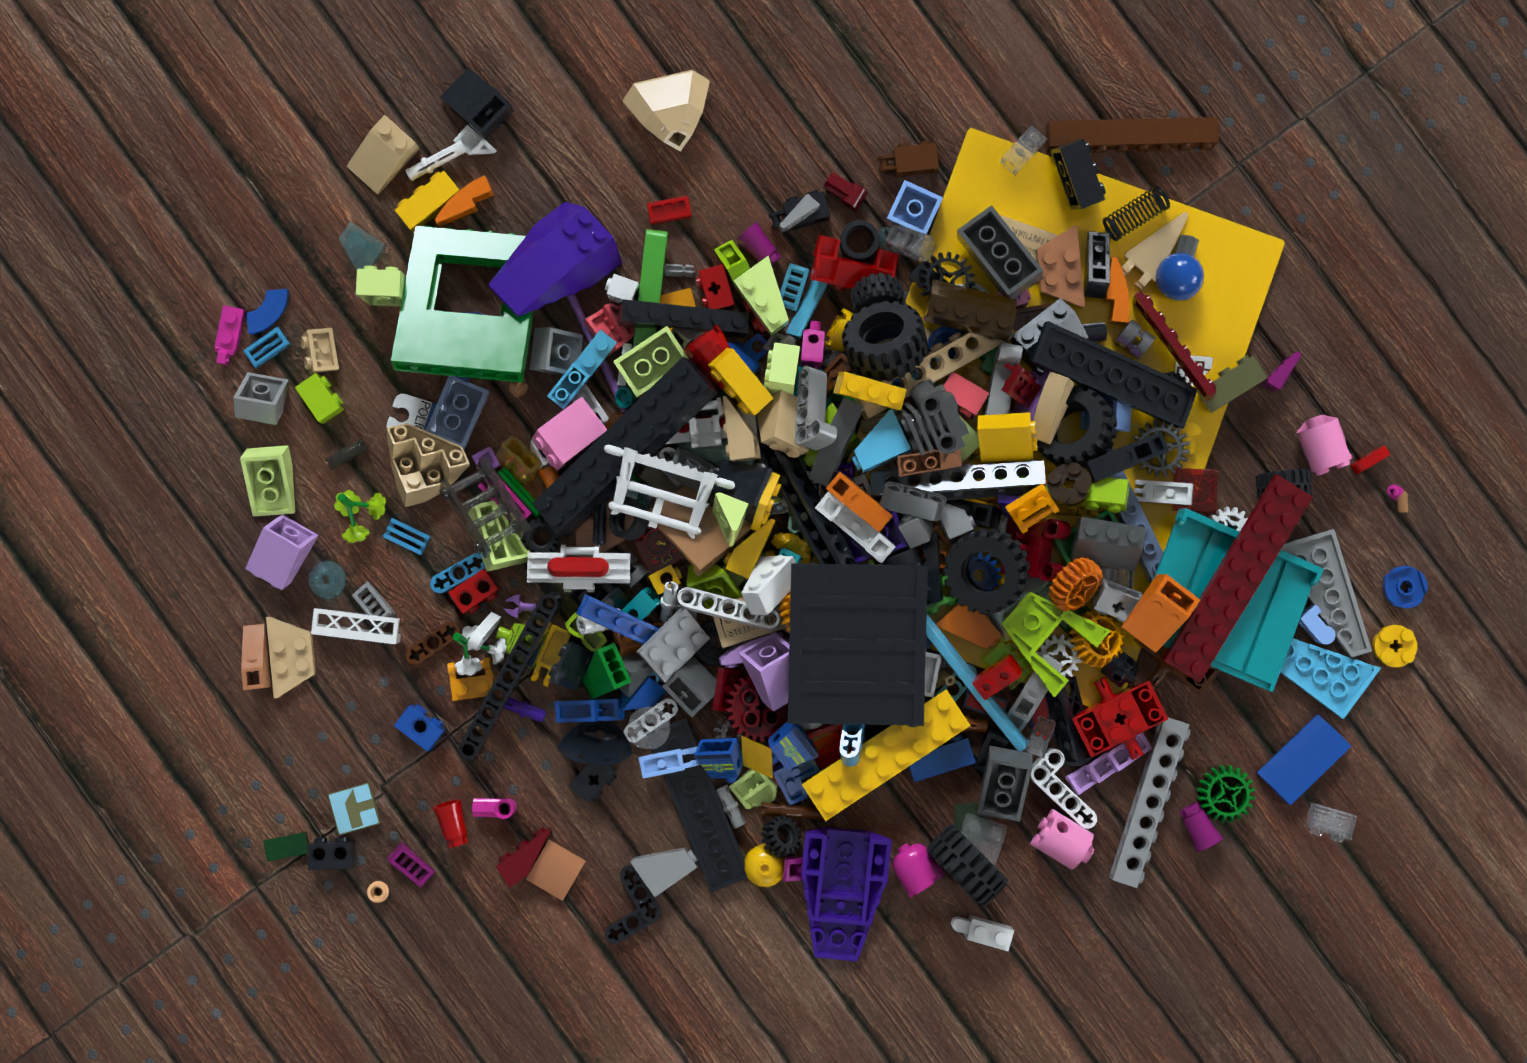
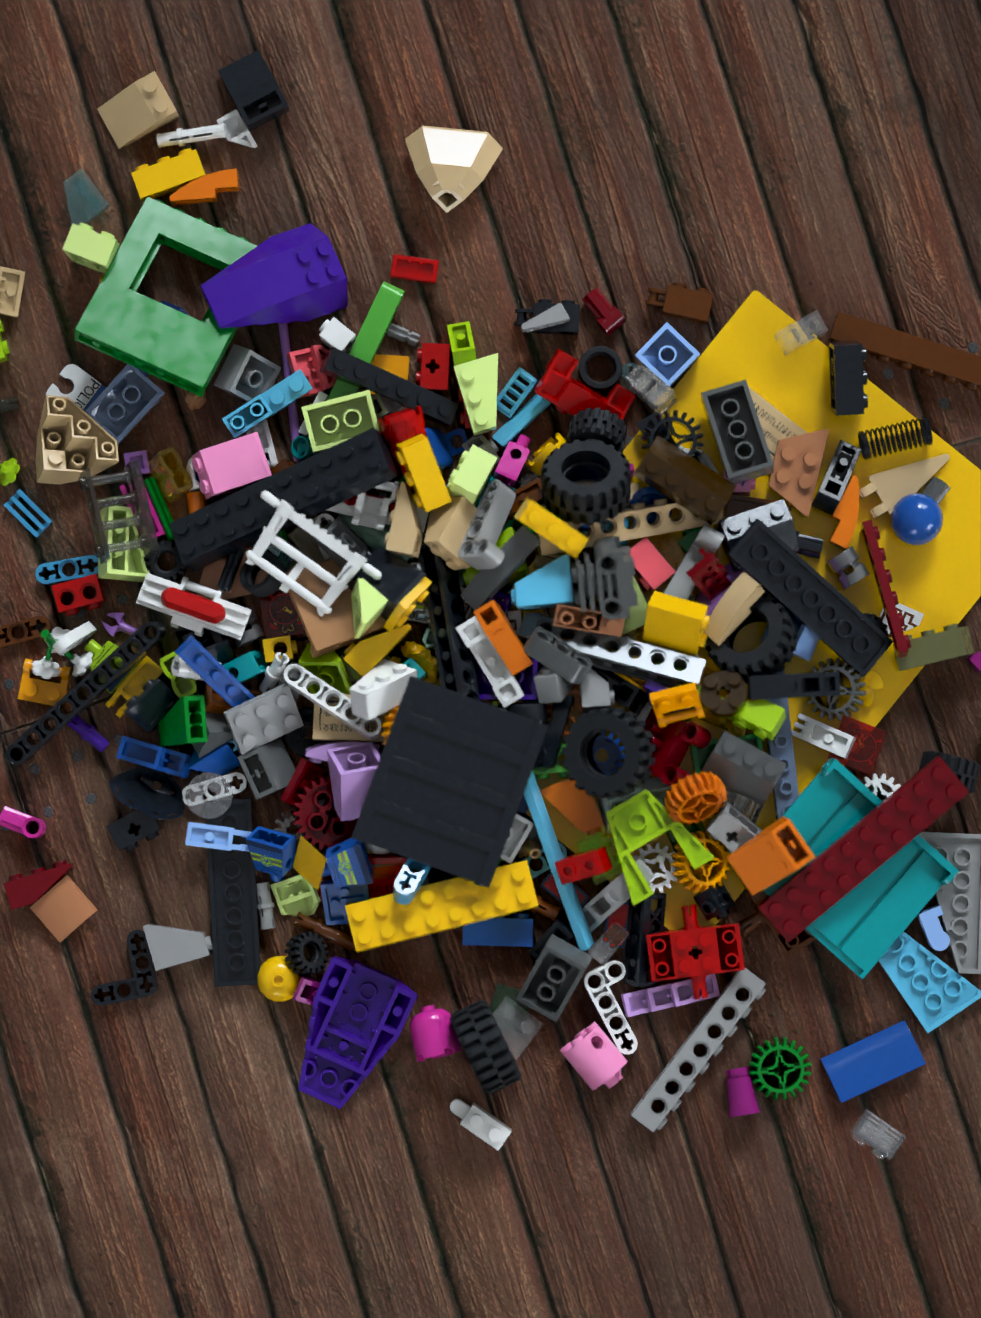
camera: 20 degrees right, 0 degrees up
magenta plant [735,222,782,266] -> none

